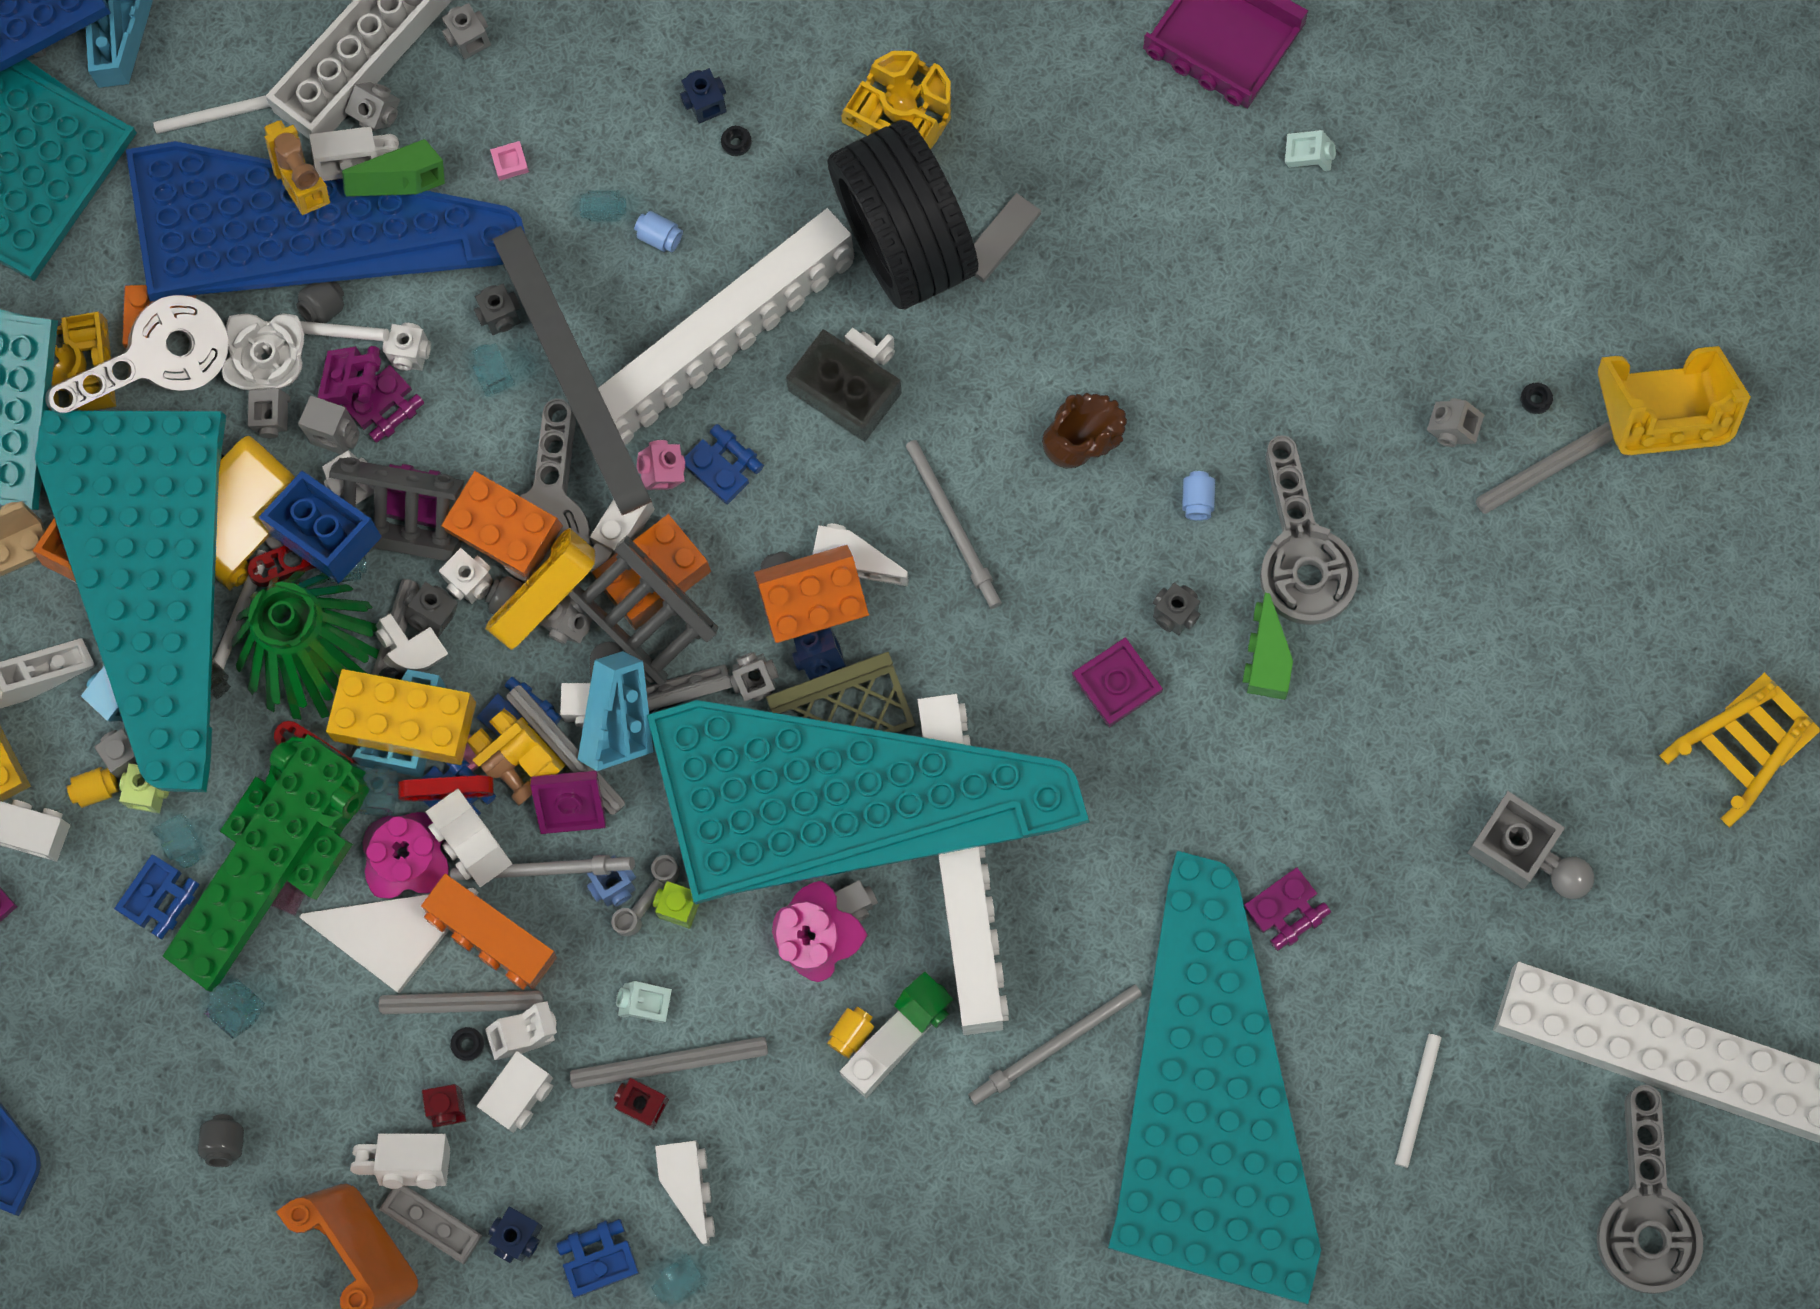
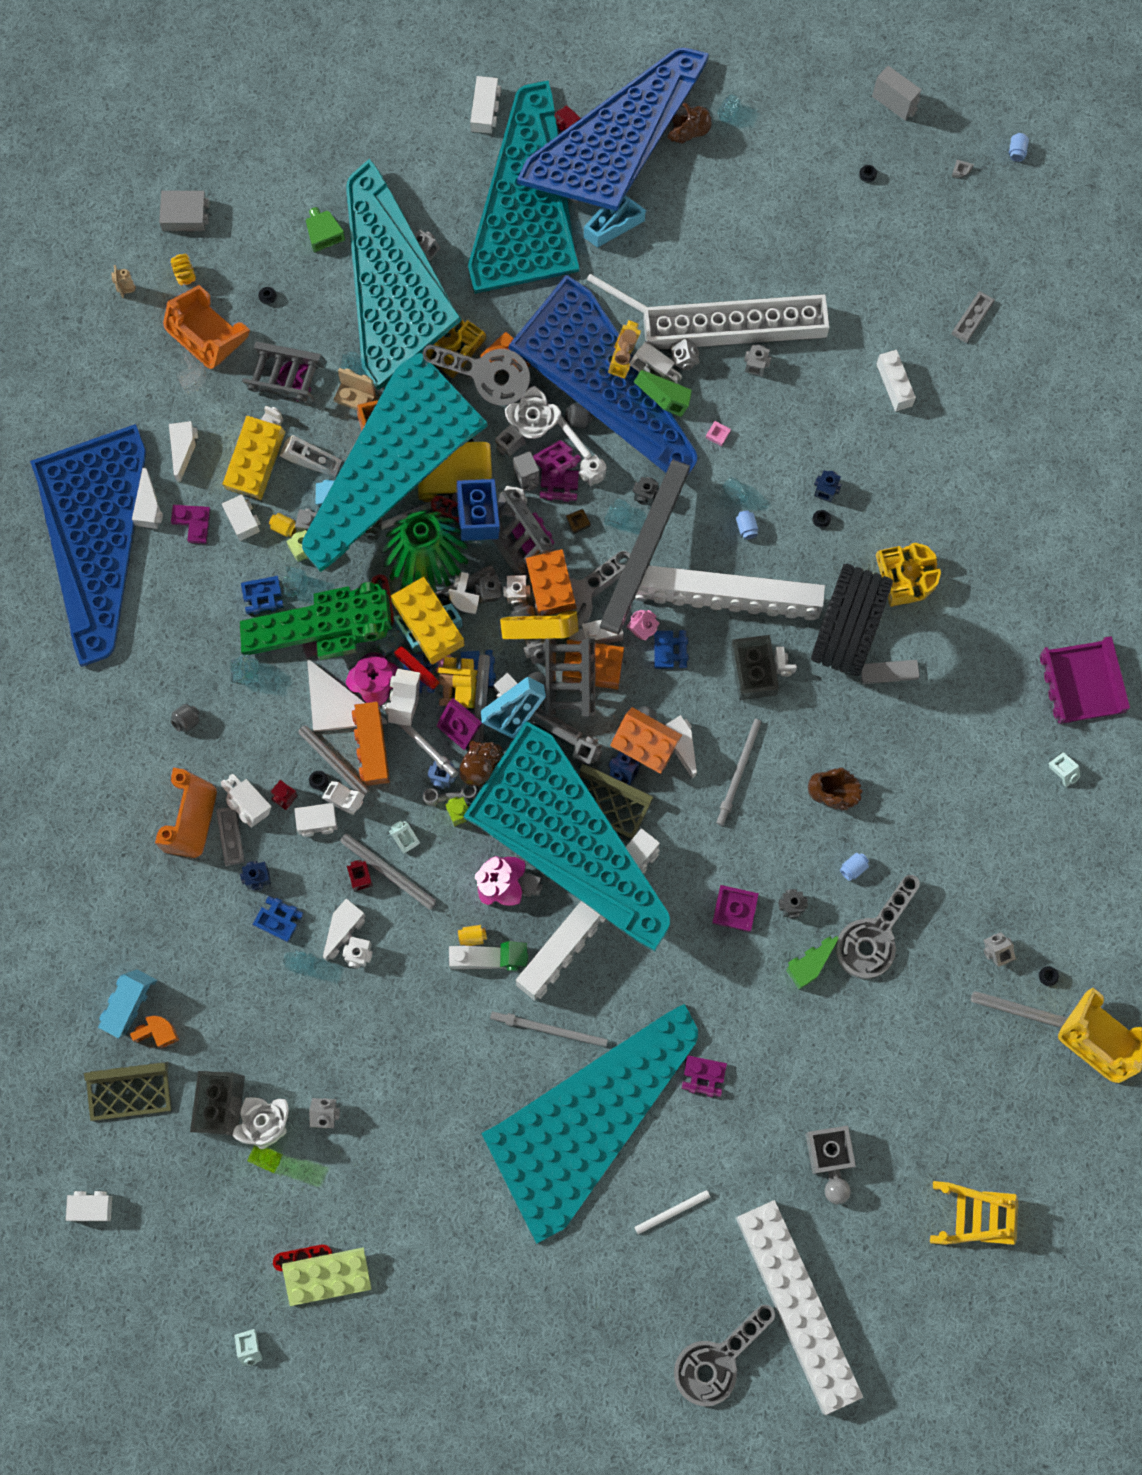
camera: 40 degrees right, 0 degrees up
none -> white brick [343,937,373,969]
none -> reddish brown hair [459,740,504,786]
none -> dark brown plate [566,508,591,534]

